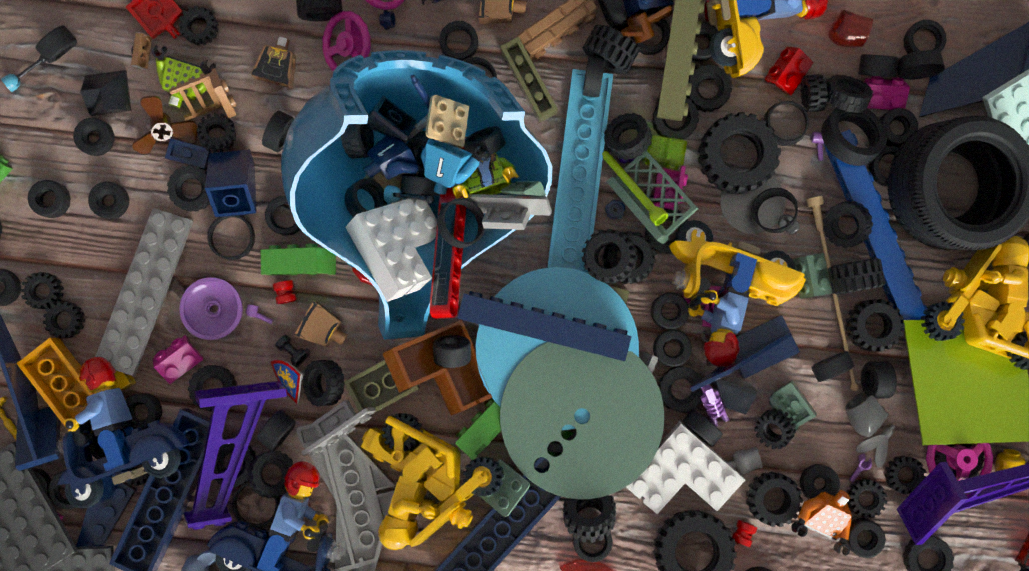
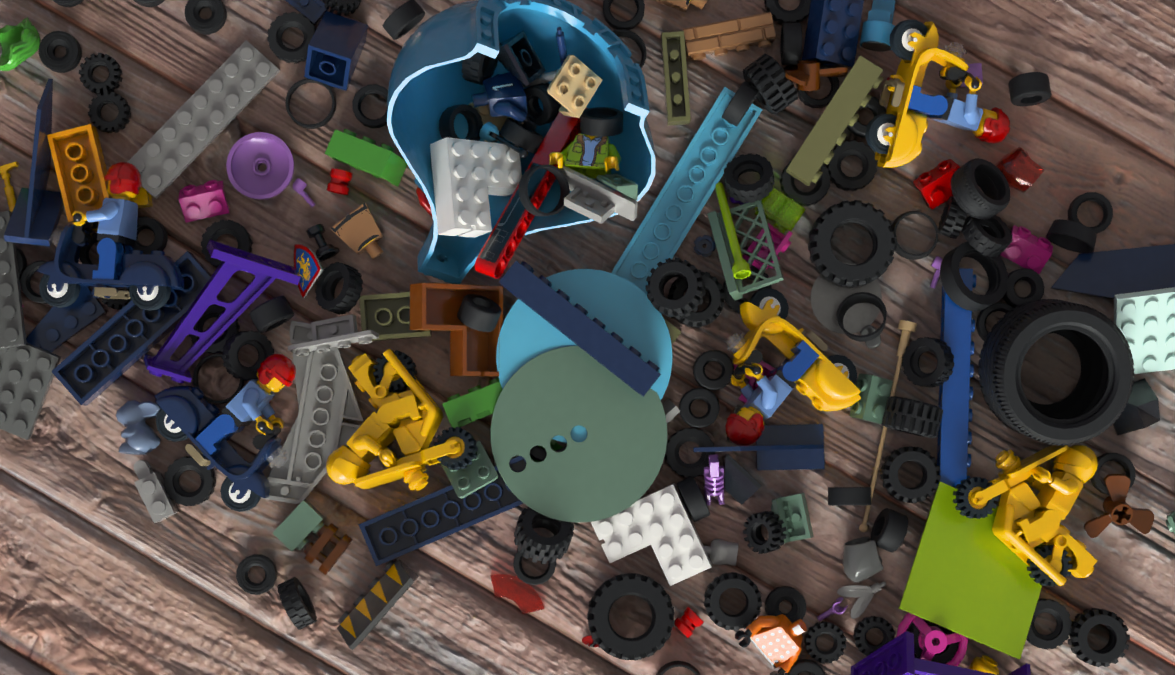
camera: 20 degrees right, 0 degrees up
dark azure torso [421,139,490,194] -> none
black tyre [858,54,899,77] -> none
none -> black tyre [951,158,1010,220]

